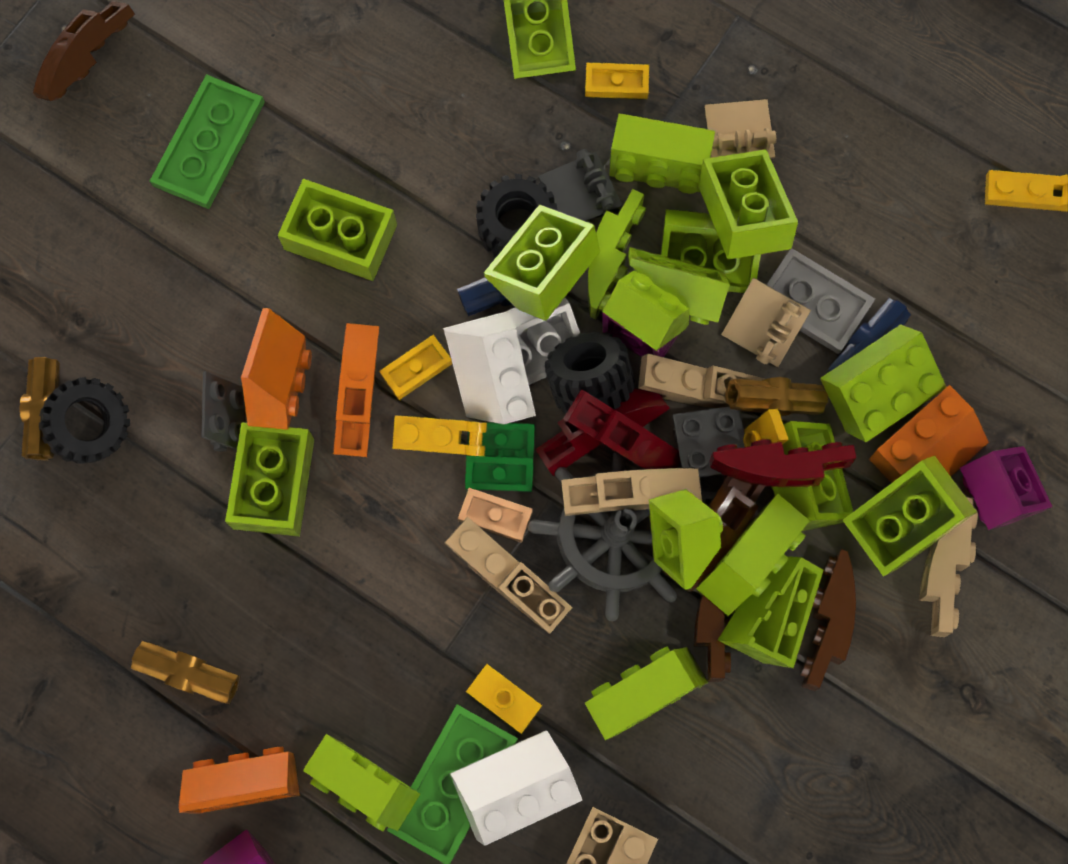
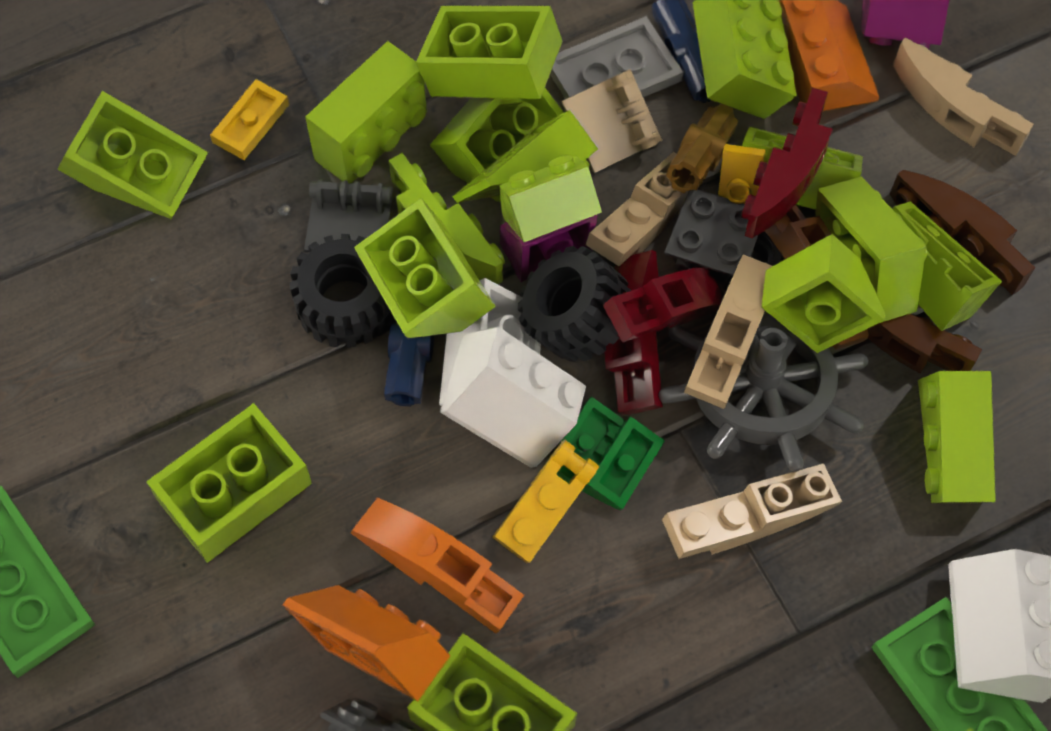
camera: 65 degrees left, 10 degrees down
yellow plate [379,334,452,400] -> none
light nougat plate [458,488,533,543] -> none
yellow plate [466,664,542,735] -> none
tan hinge [704,99,776,159] -> none
lime brick [843,456,977,577] -> none

